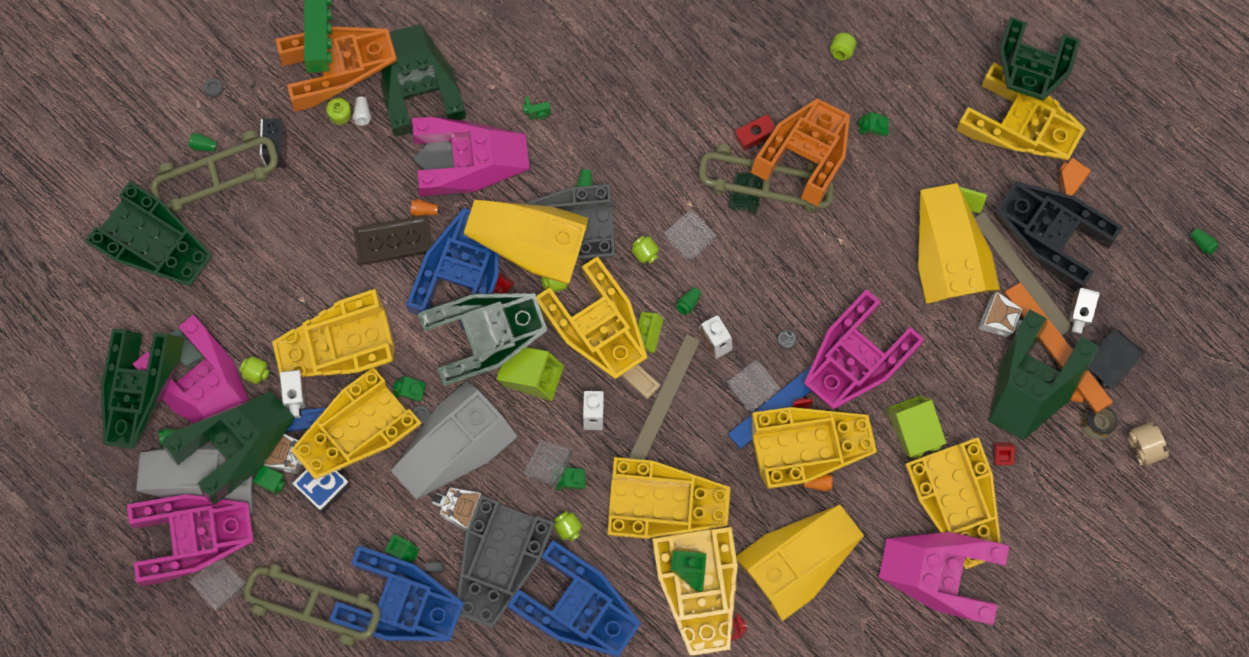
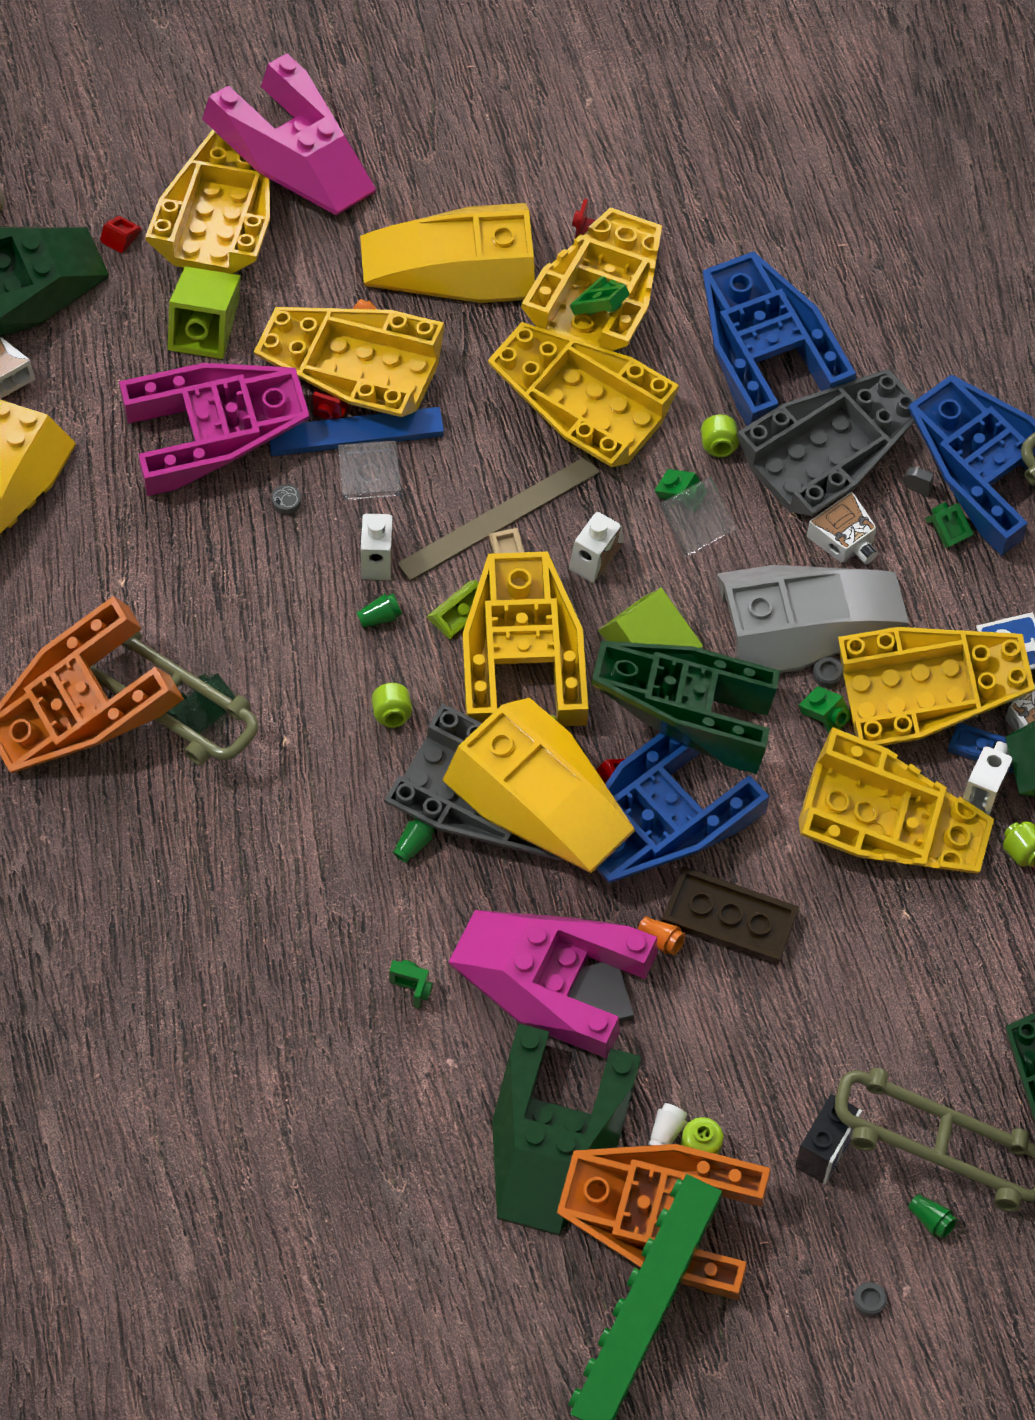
camera: 150 degrees left, 10 degrees down
clear tile [663,210,717,261] -> none
red piece [734,114,776,151] -> none

